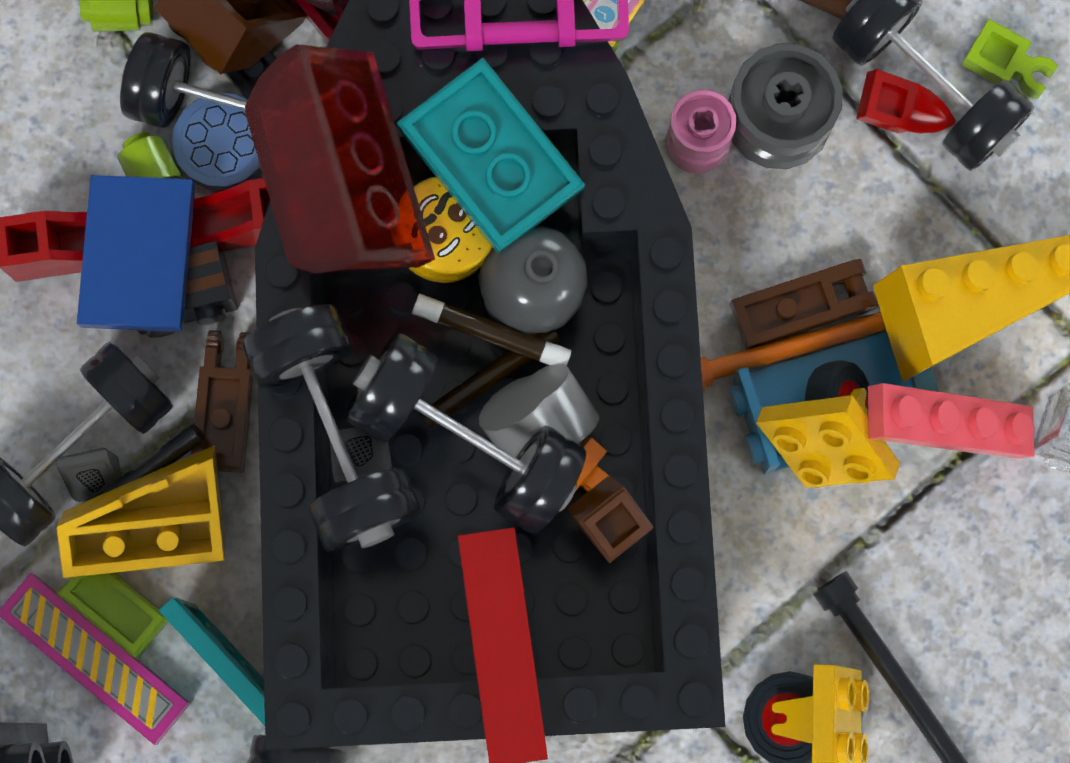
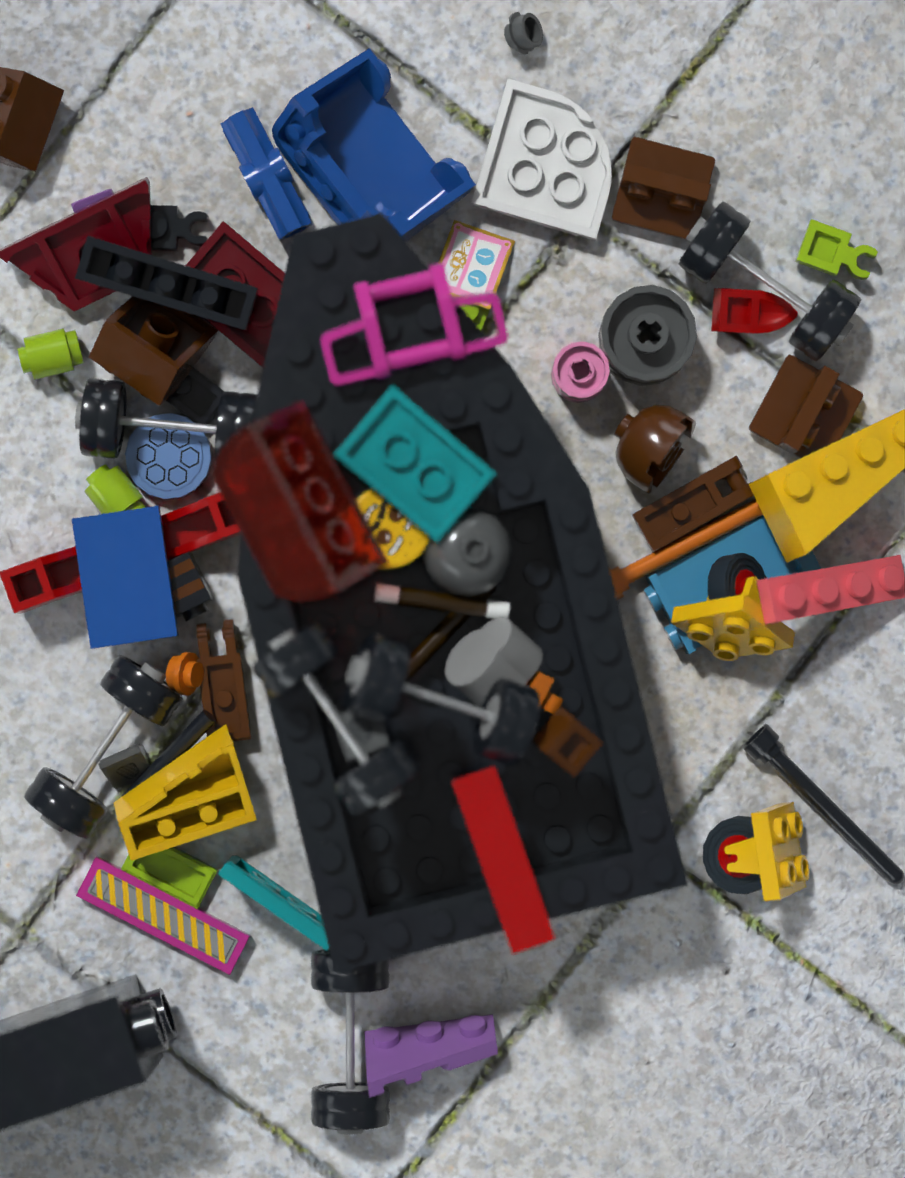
camera: 10 degrees left, 10 degrees up
none -> orange plate [166,652,204,696]
none -> reddish brown cylinder [614,405,696,494]
none -> reddish brown bracket [749,355,863,458]

